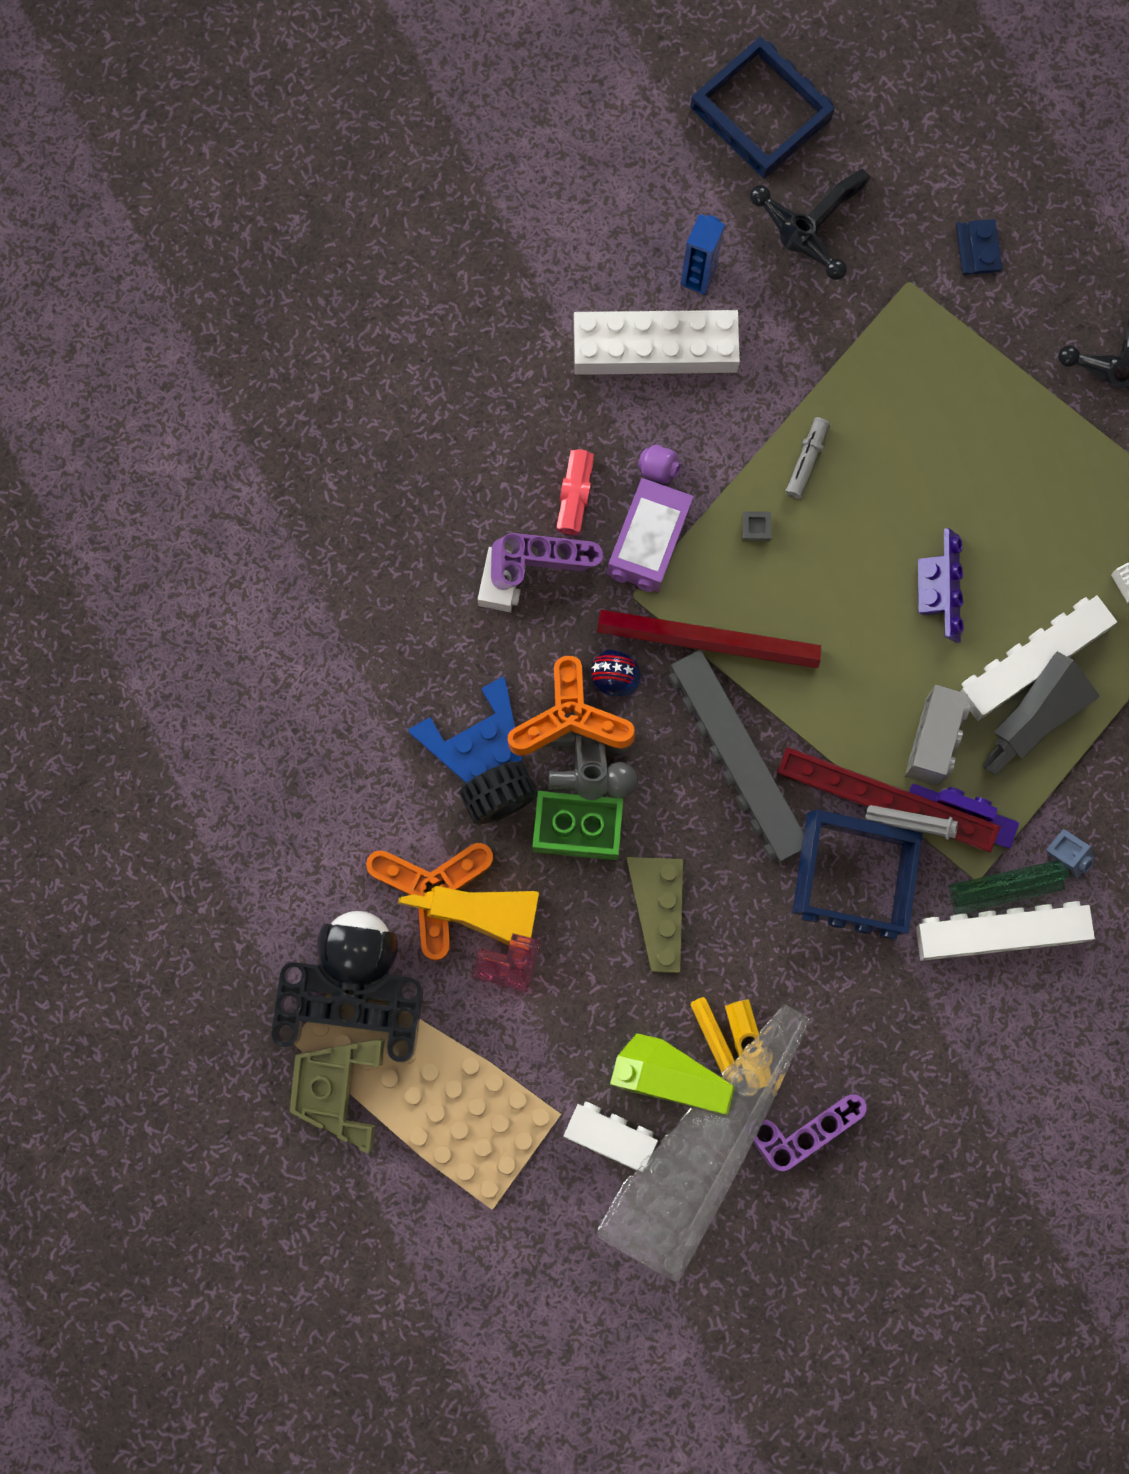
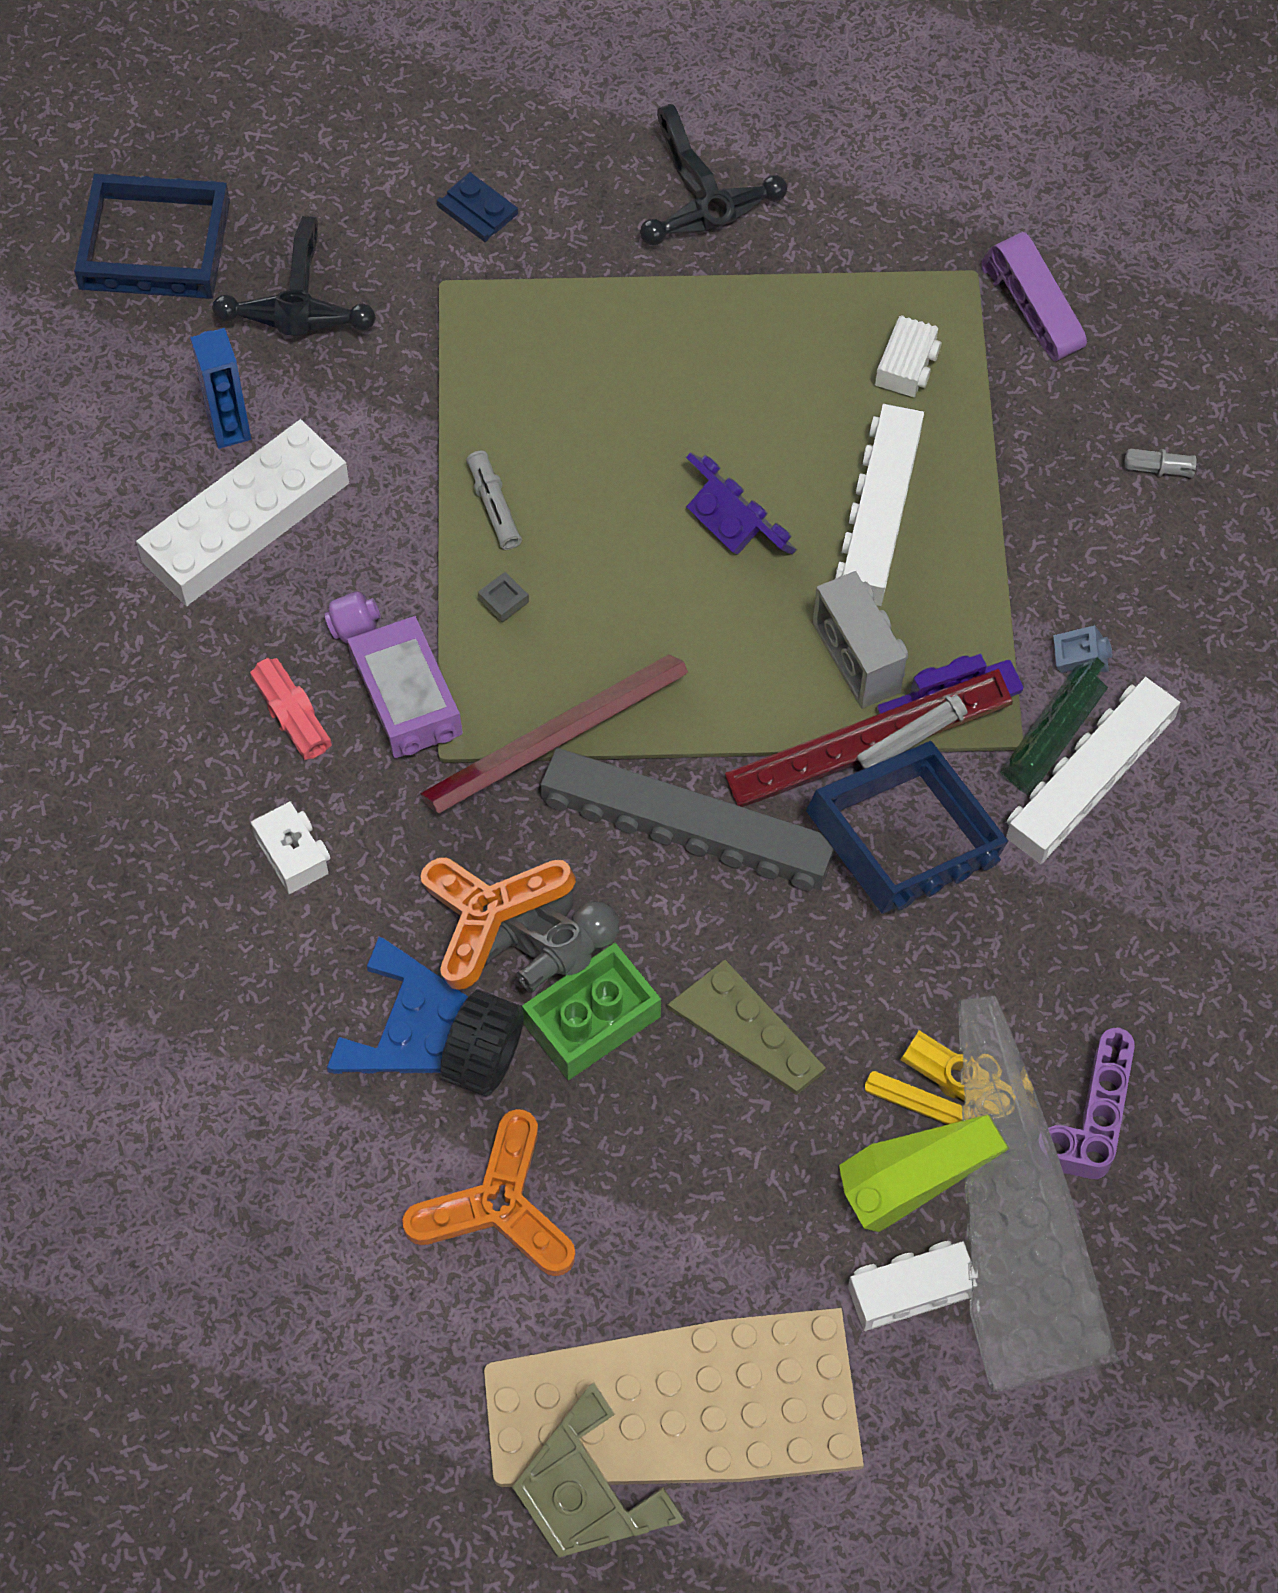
camera: 40 degrees left, 15 degrees down
black beam [272,911,424,1062] -> none
yellow piece [398,886,539,951] -> none
clear pink plate [472,933,541,992] -> none
medium lavender beam [491,533,603,590] -> none
clear blue helmet [591,649,641,696] -> none
dark grey piece [983,651,1100,775] -> none

